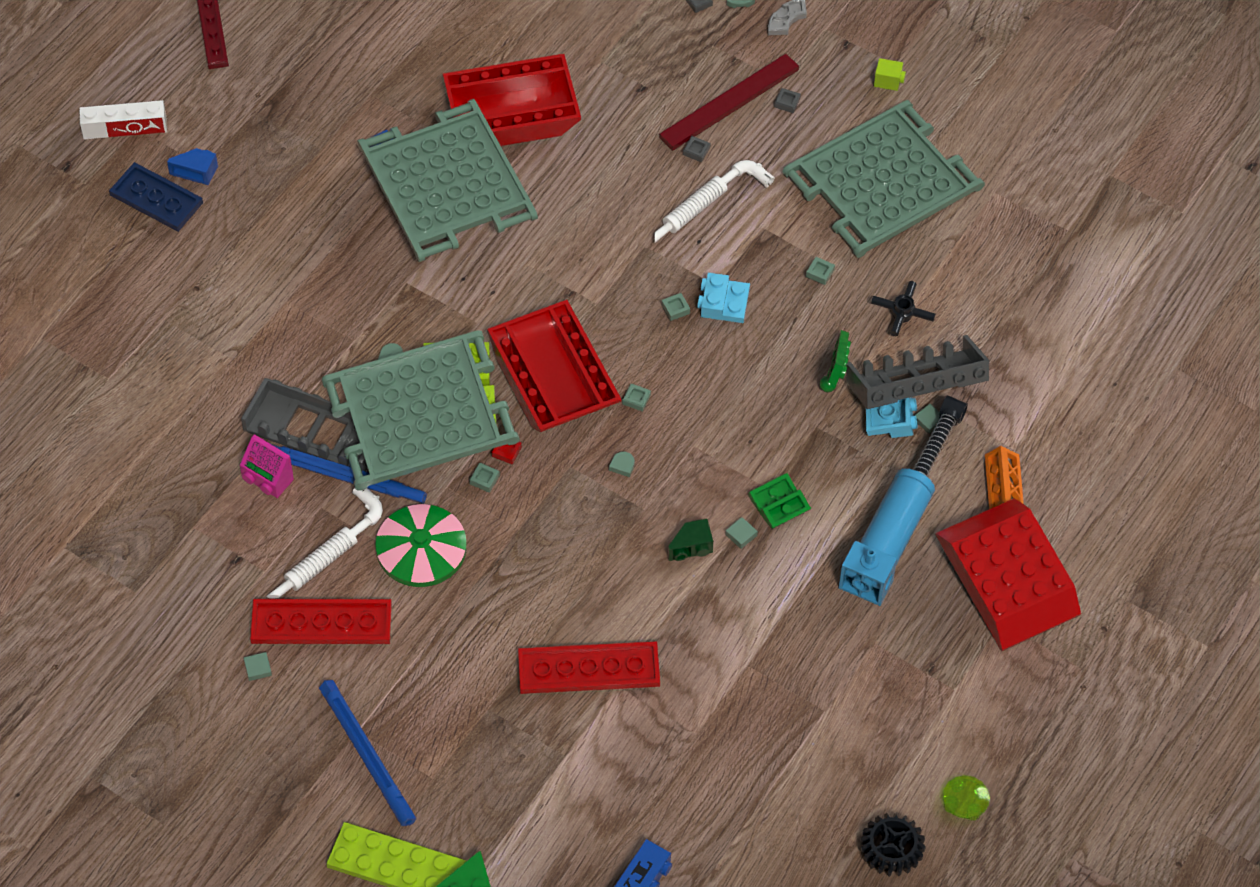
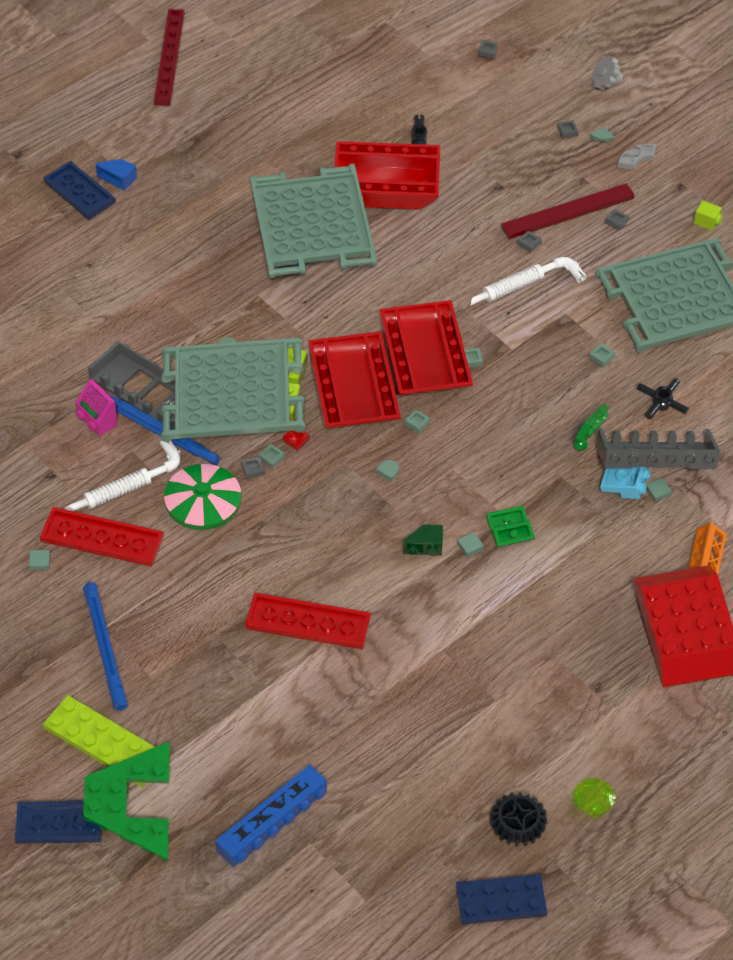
camera: 15 degrees right, 5 degrees down
white brick [80,101,167,139] -> none
medium azure plate [698,273,750,323] -> none
dark azure piece [839,395,968,606] -> none
none -> dark grey plate [241,456,265,479]
none -> red slope [380,300,473,396]
none -> black pin [411,114,427,145]

